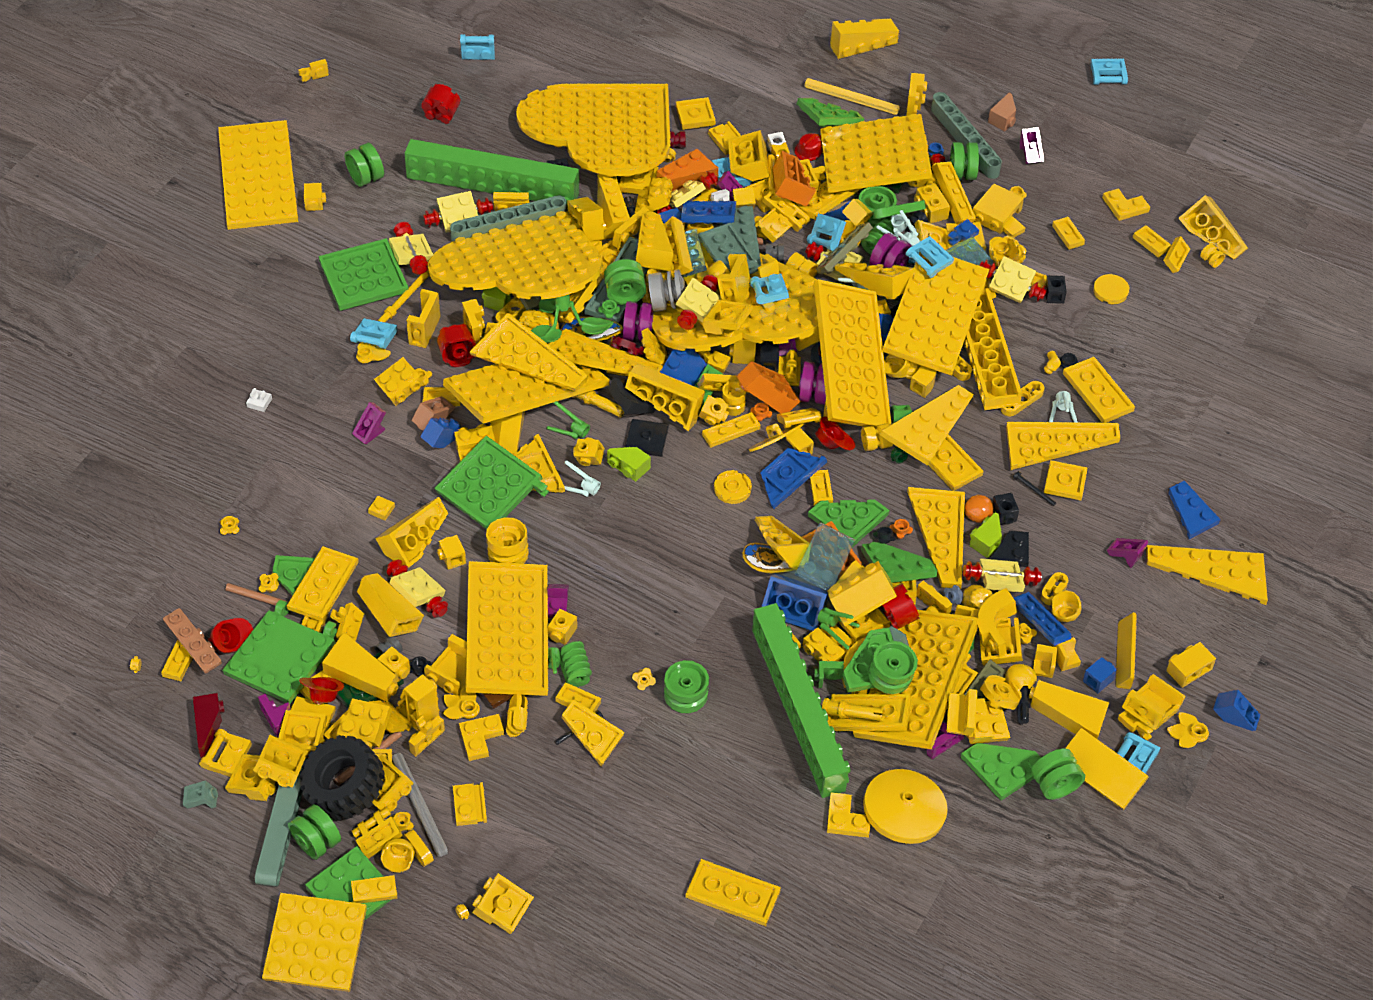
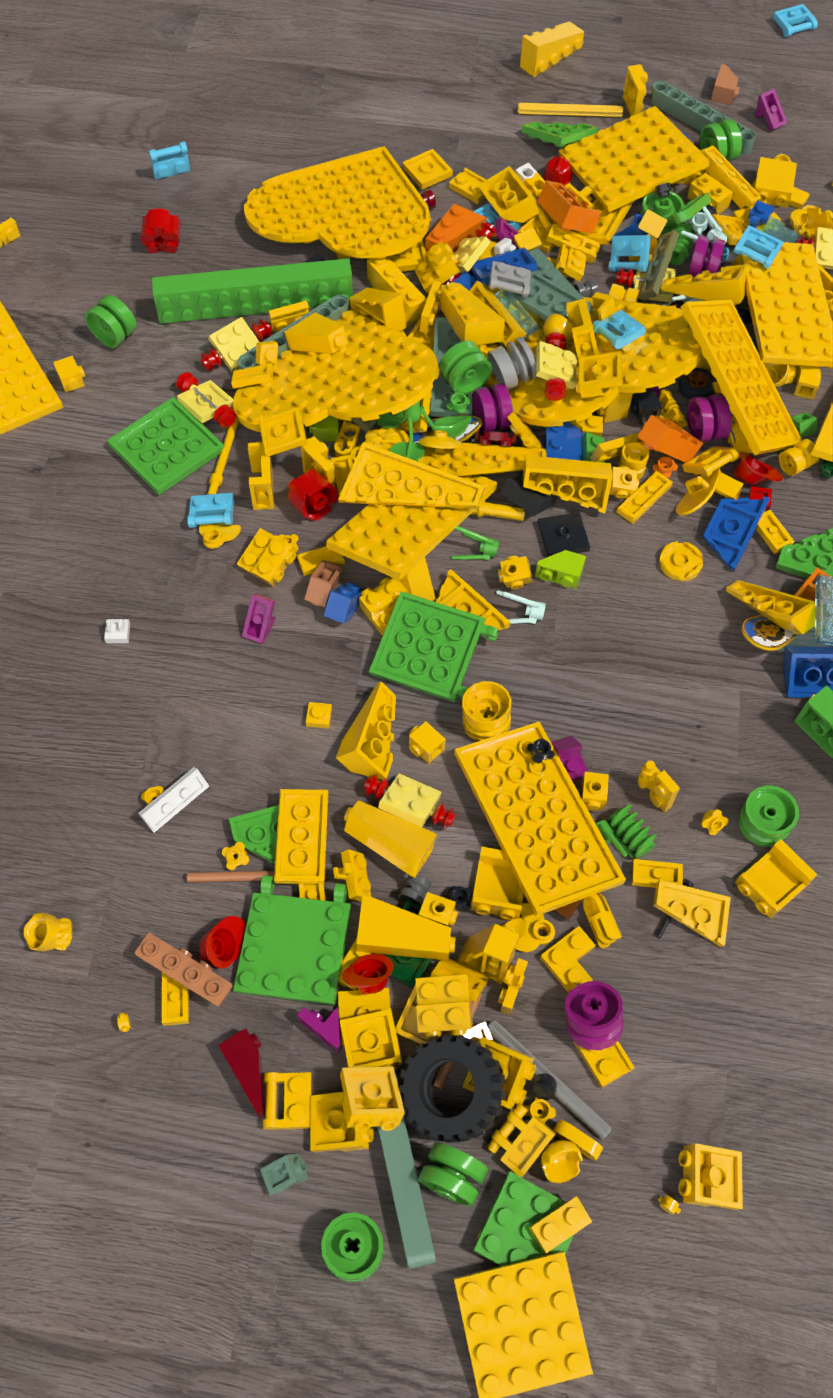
camera: 20 degrees left, 10 degrees up
none -> yellow hair [24,913,73,951]
none -> white tile [138,767,209,833]
none -> yellow tile [231,363,274,389]
none -> yellow plate [255,341,278,365]
none -> yellow plate [259,407,307,457]
none -> yellow slope [284,312,348,353]
none -> bright green wheel [321,1212,384,1282]
none -> yellow dish [419,430,461,449]
none -> light grey plate [488,261,531,298]
none -> black plate [527,739,554,764]
none -> black plate [531,1073,557,1101]
none -> magenta wheel [565,981,623,1050]
none -> yellow plate [637,761,680,812]
none -> black plate [654,183,673,198]
none -> yellow panel [735,839,817,919]
none -> red plate [749,486,772,511]

